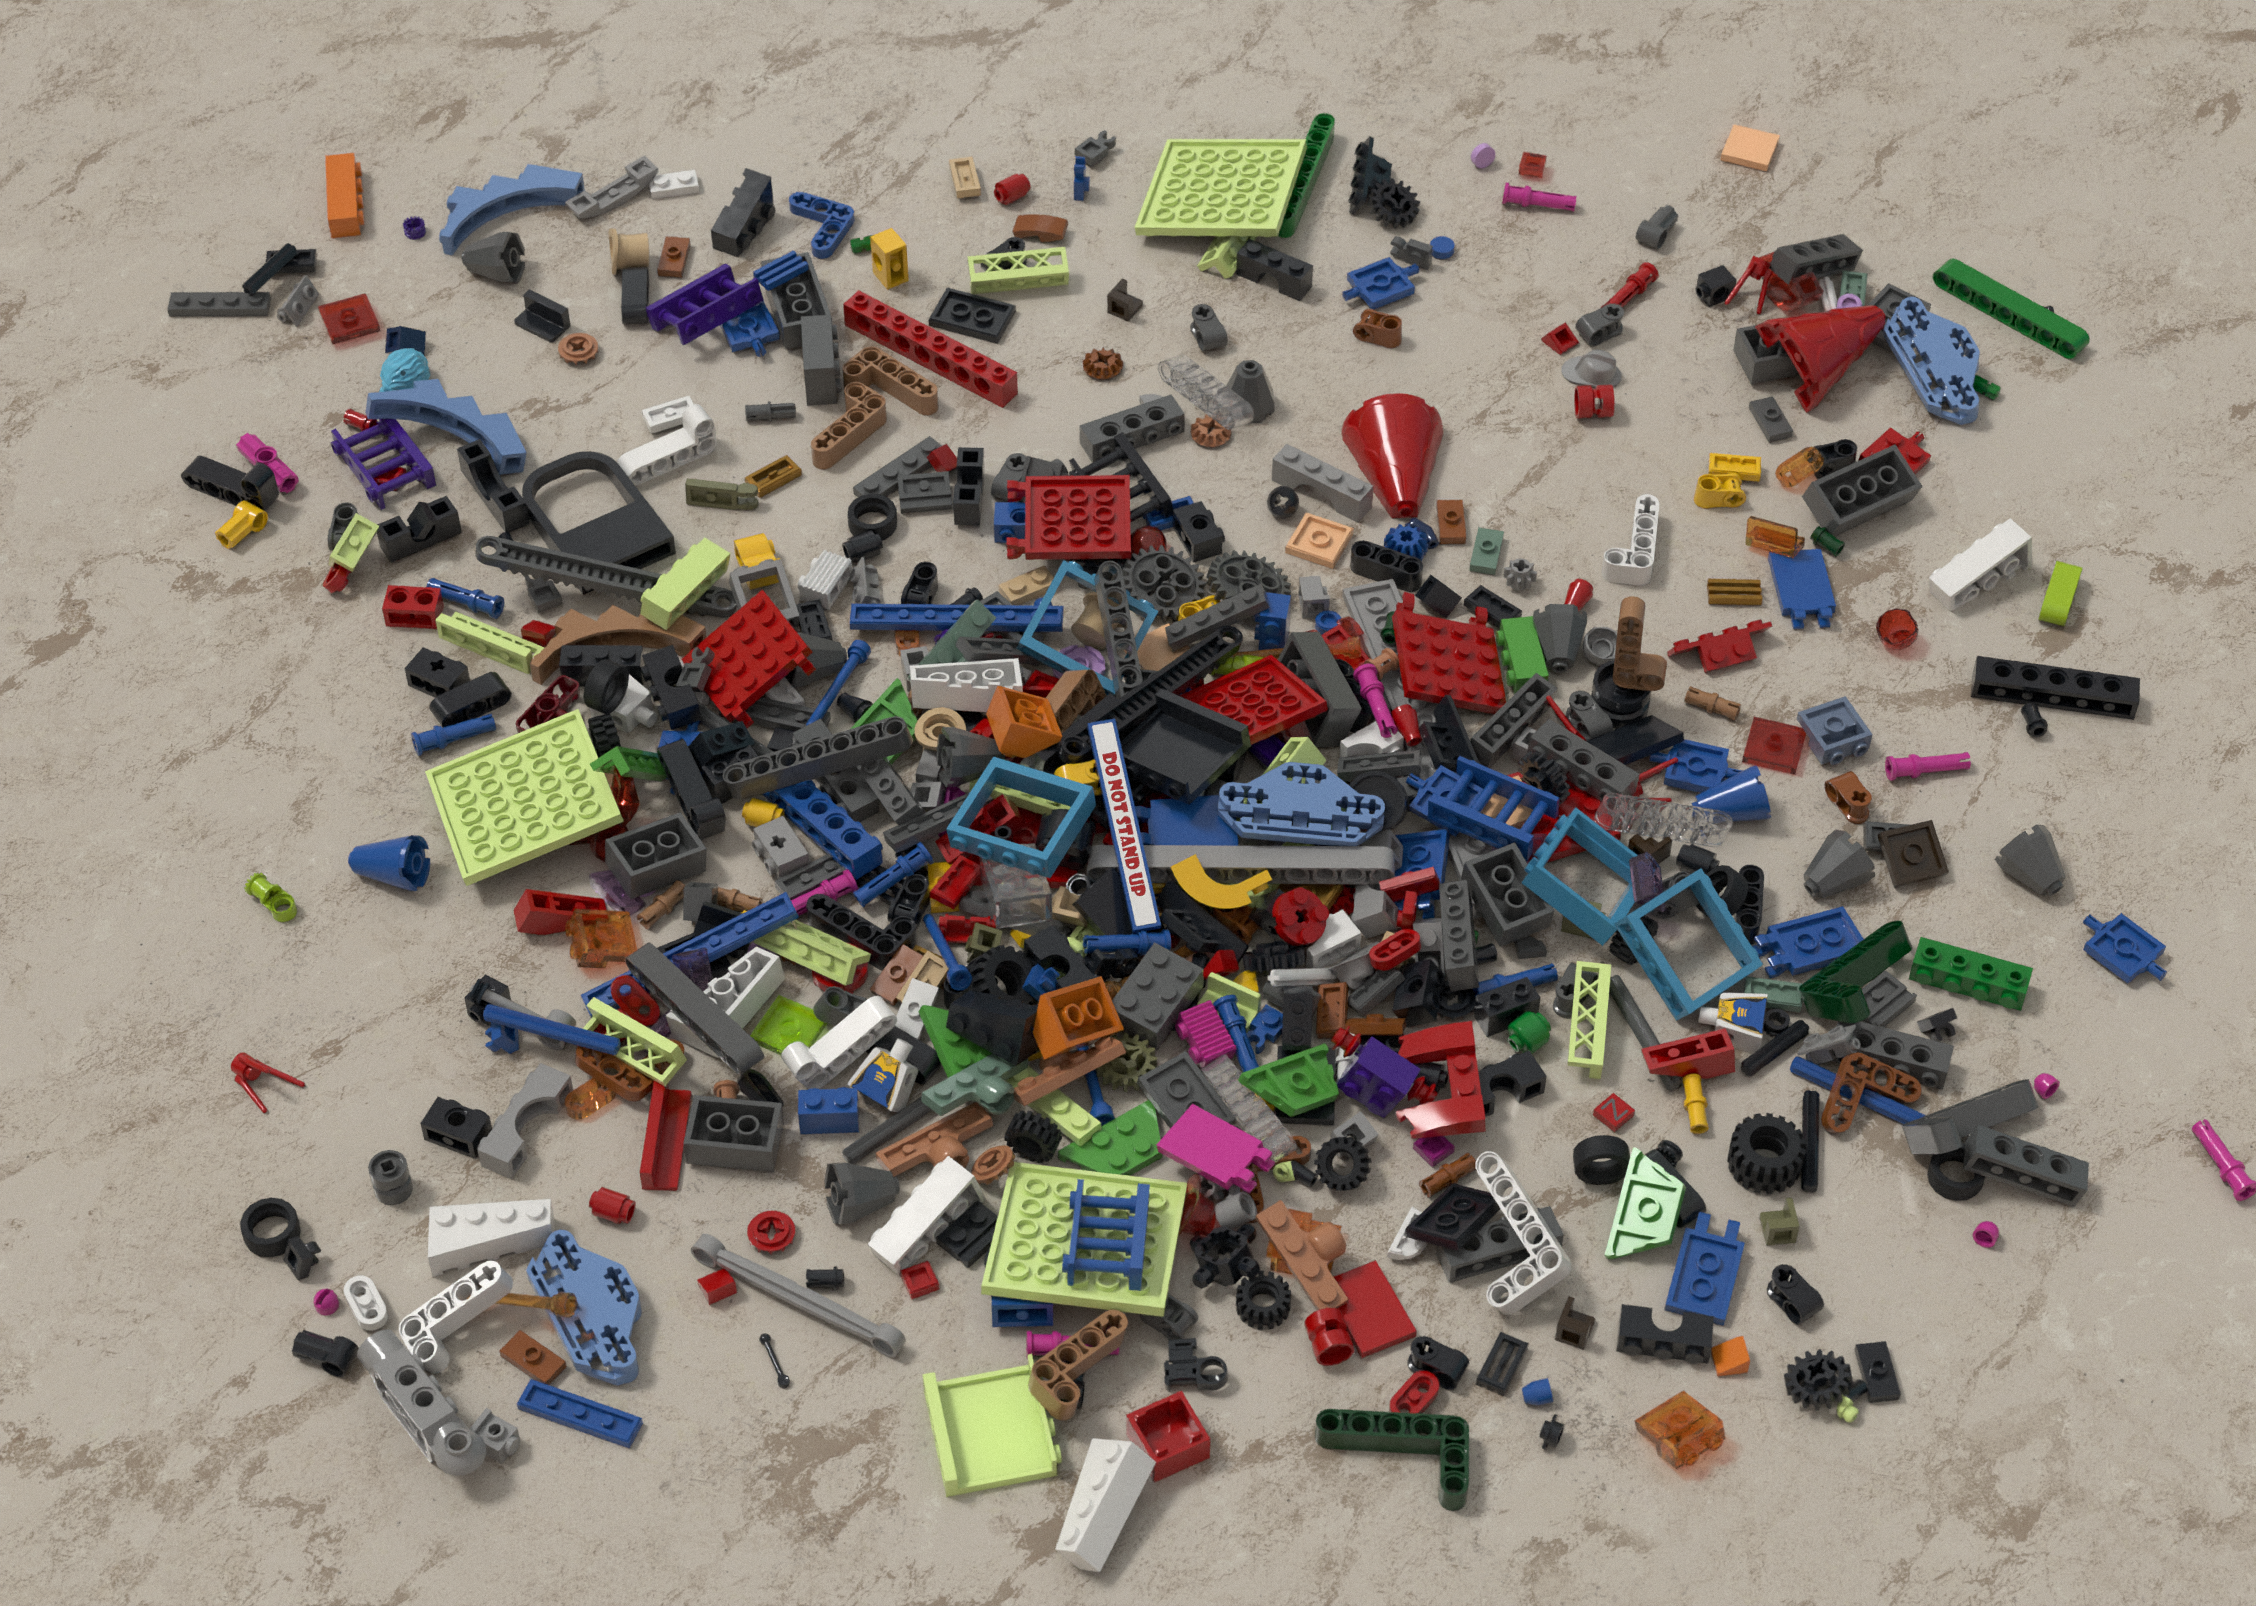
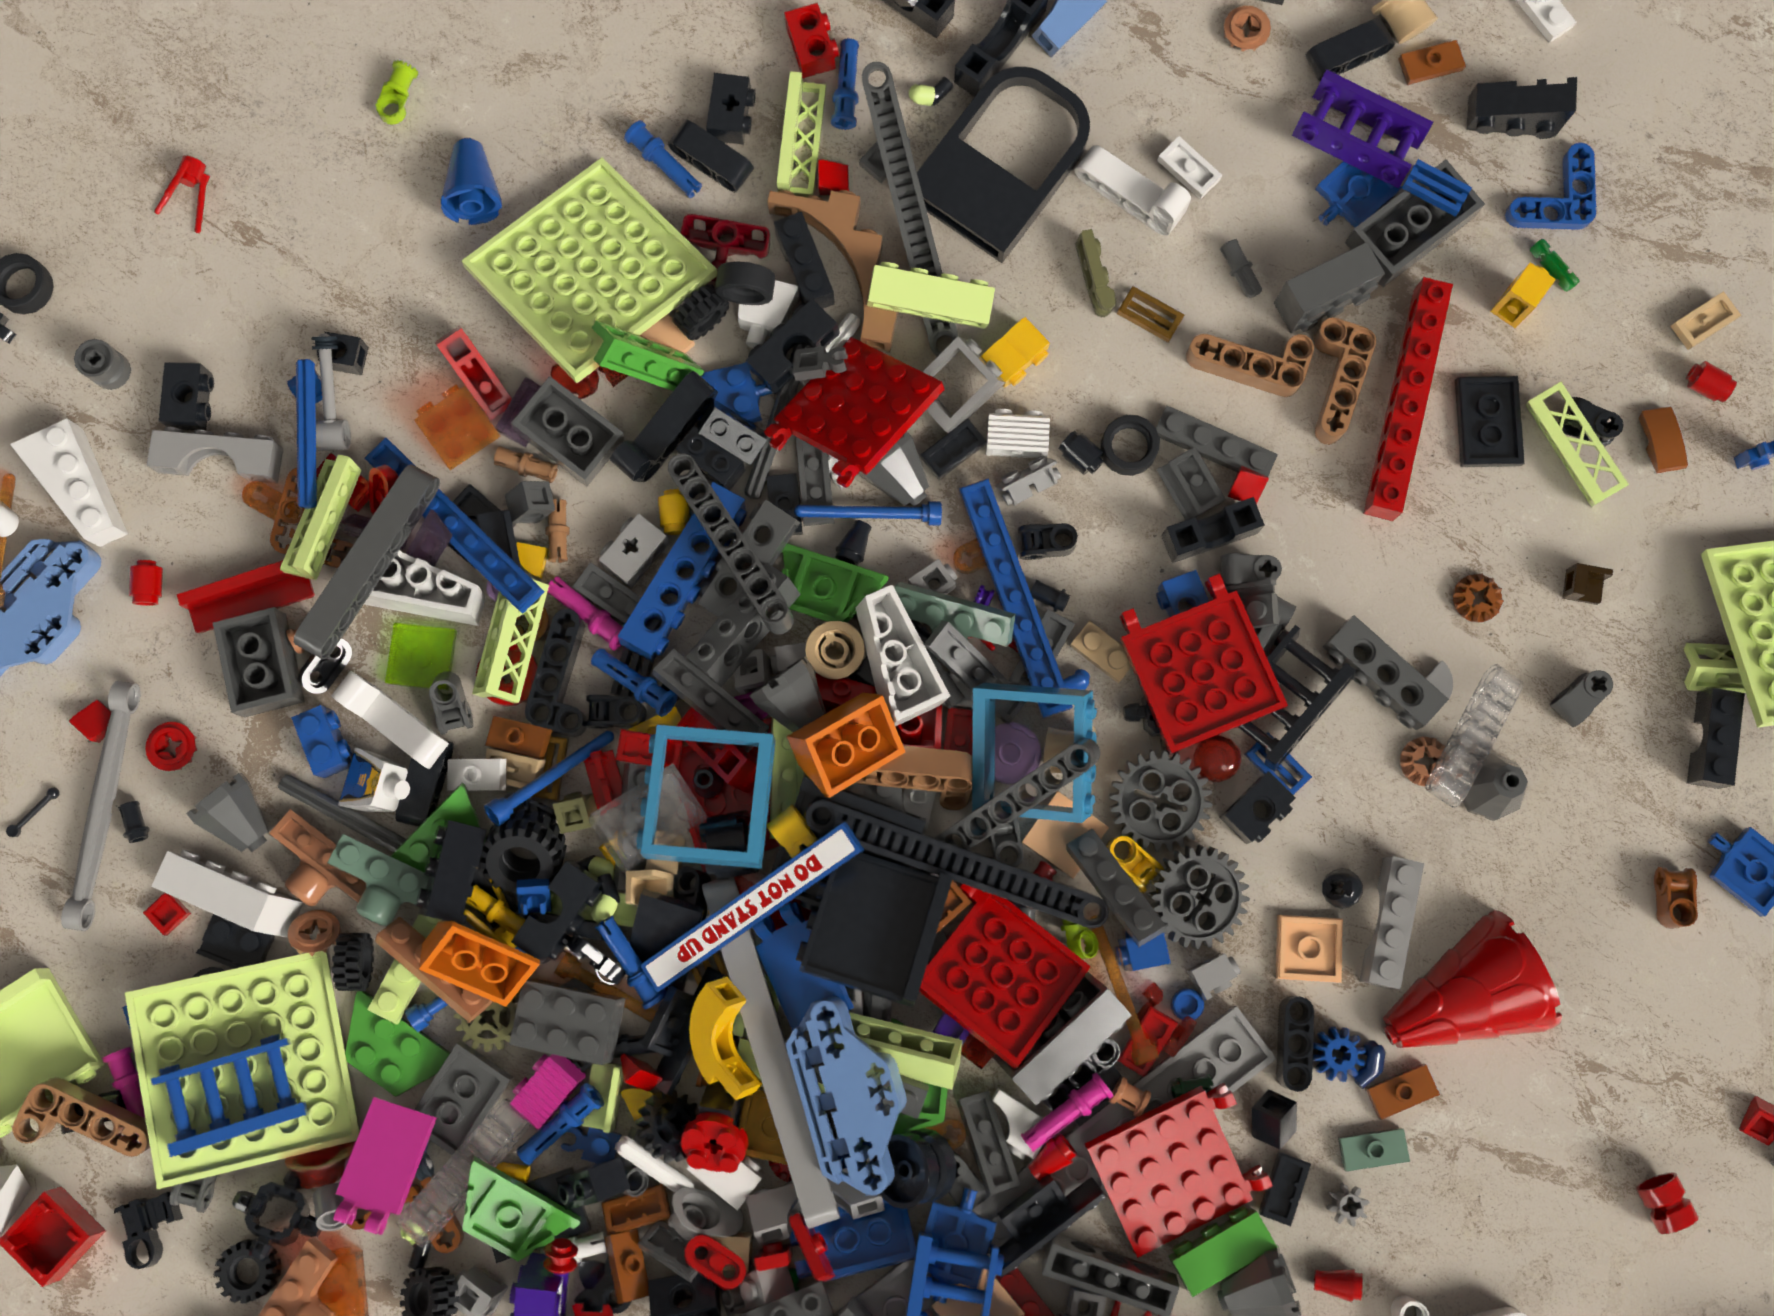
camera: 70 degrees right, 30 degrees up
light grey piece [1562,350,1621,387] -> none

